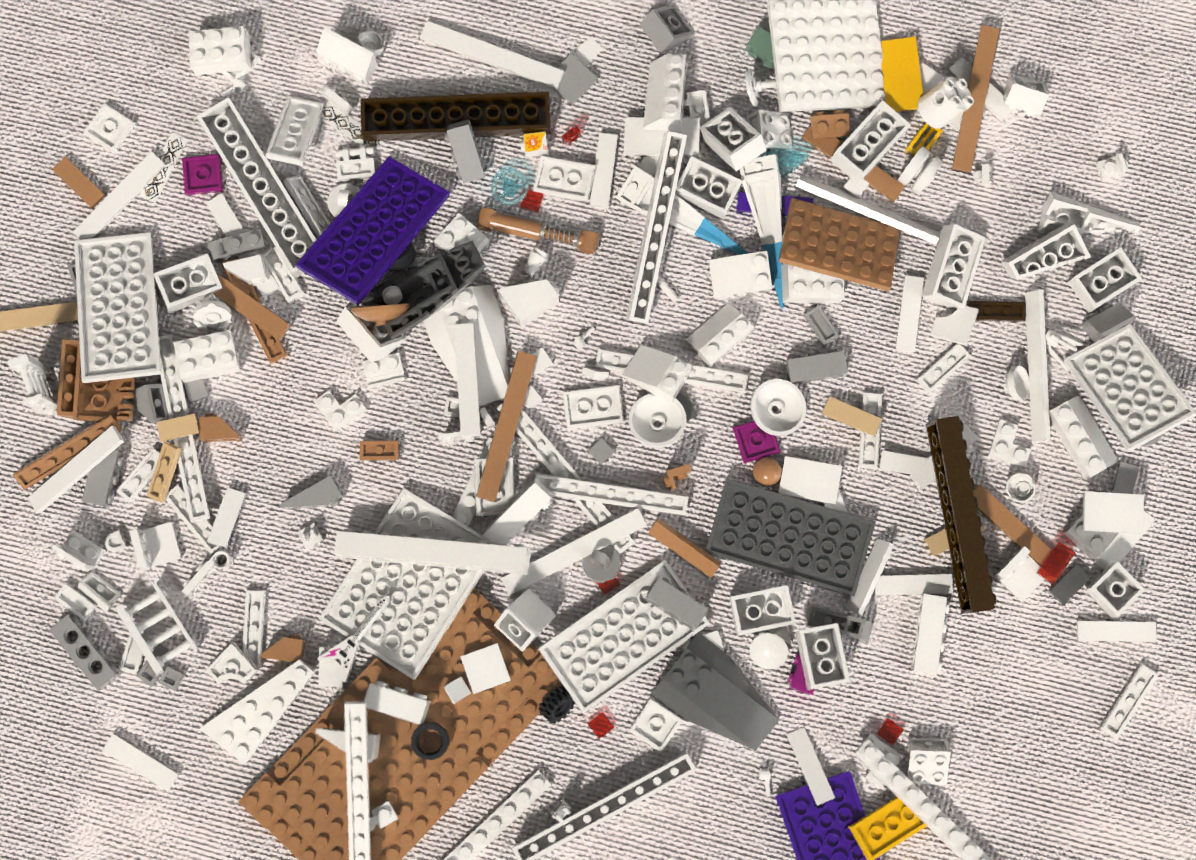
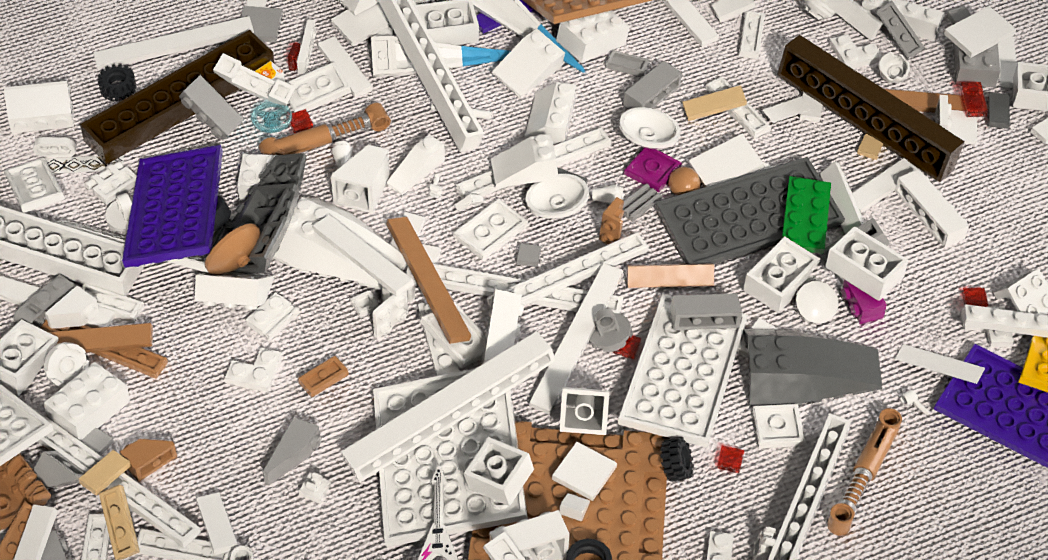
camera: 40 degrees left, 30 degrees down
none -> black tyre [98,64,136,101]
none -> white slope [213,54,296,106]
none -> white tile [297,19,316,76]
none -> white slope [387,134,445,196]
none -> white brick [464,437,534,506]
none -> white cone [592,184,623,204]
none -> light grey tile [623,184,662,222]
none -> green plate [782,176,831,254]
none -> medium nougat piece [827,408,902,536]
none -> light grey tile [875,0,925,60]

